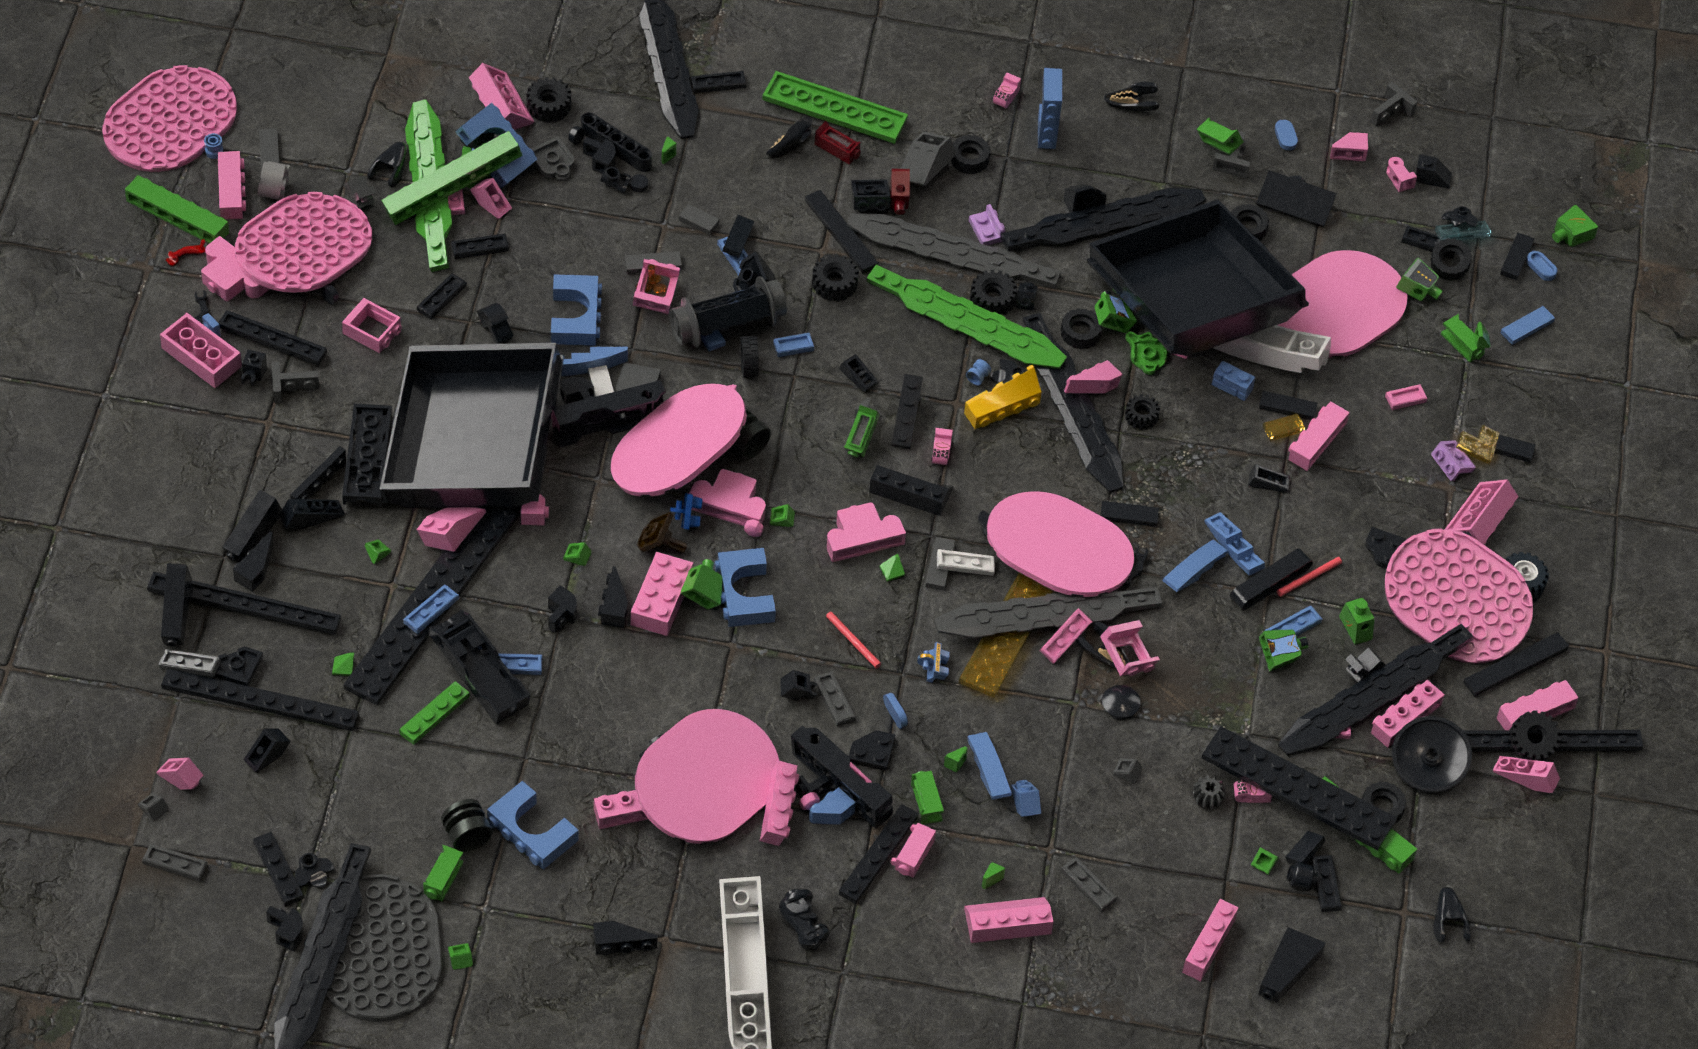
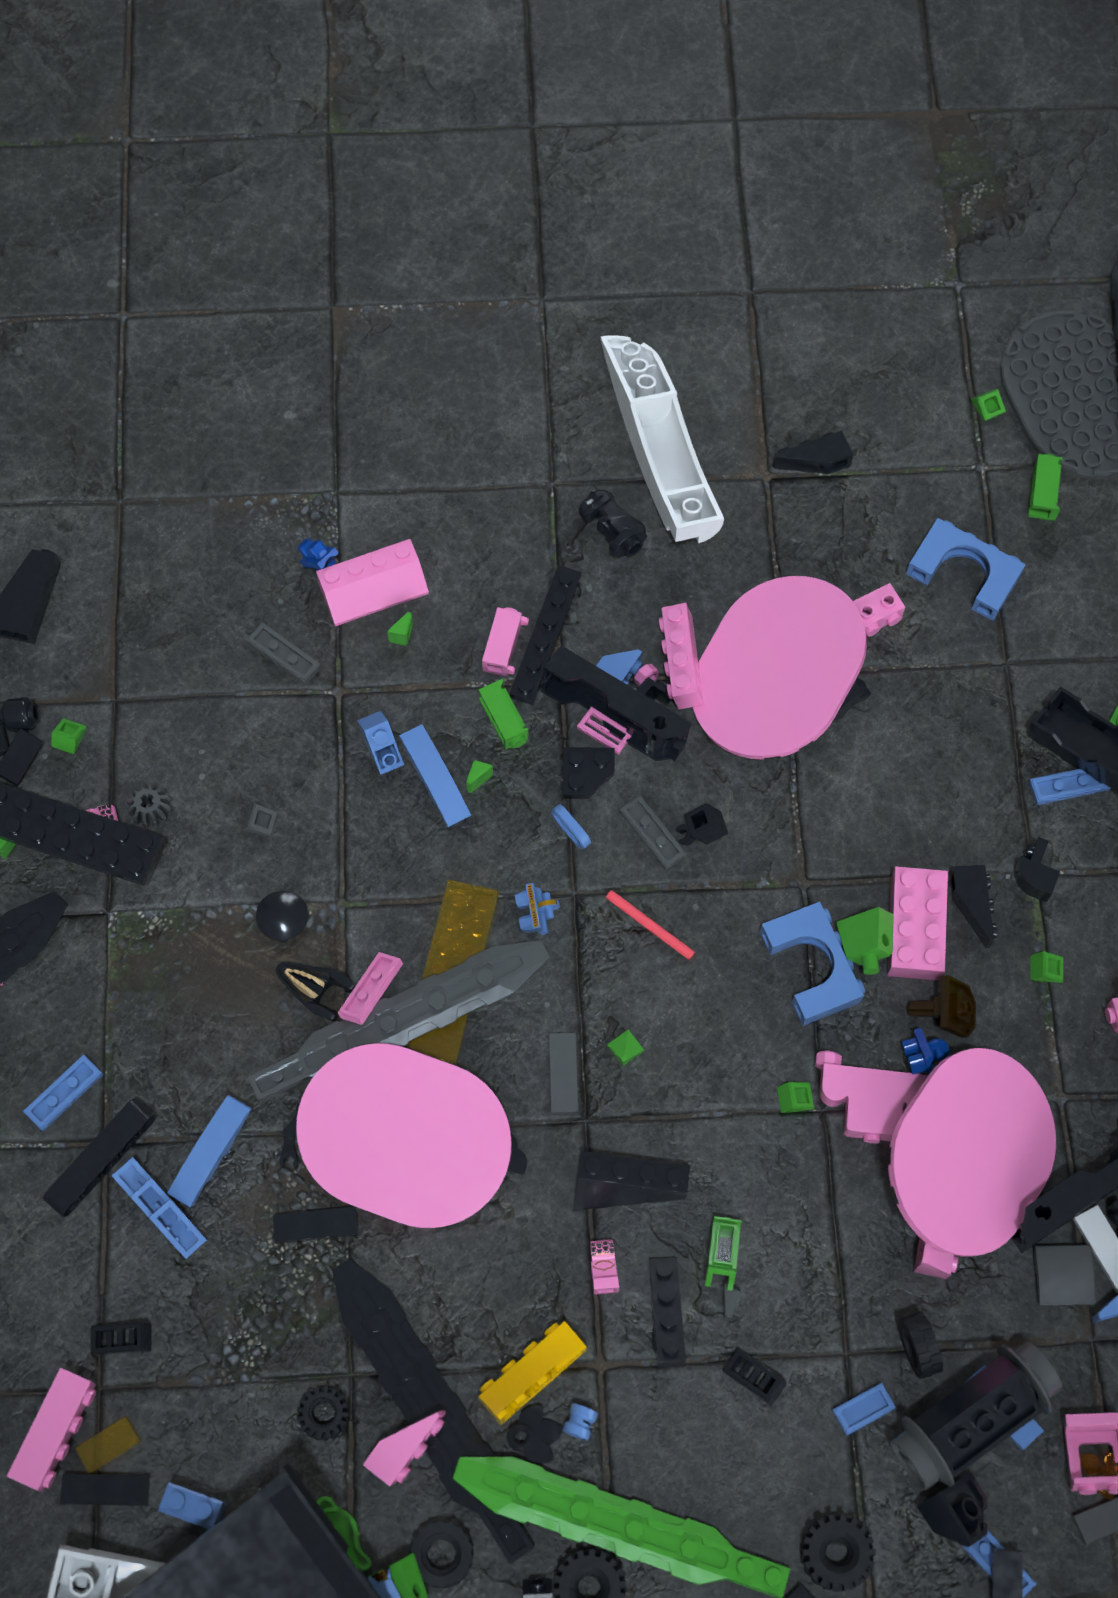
camera: 170 degrees right, 15 degrees up
pearl dark grey wheel [441,799,493,852] -> none
pearl dark grey wheel [731,409,771,459] -> none
bright pink brick [826,502,906,562] -> none
white tile [937,549,995,576] -> none
bright pink window [1100,620,1160,676] -> none
bright pink brick [1182,899,1239,981] -> none
torso [1259,630,1308,672] -> none
coral bar [1277,557,1342,597] -> none
none -> blue hips [297,538,339,571]

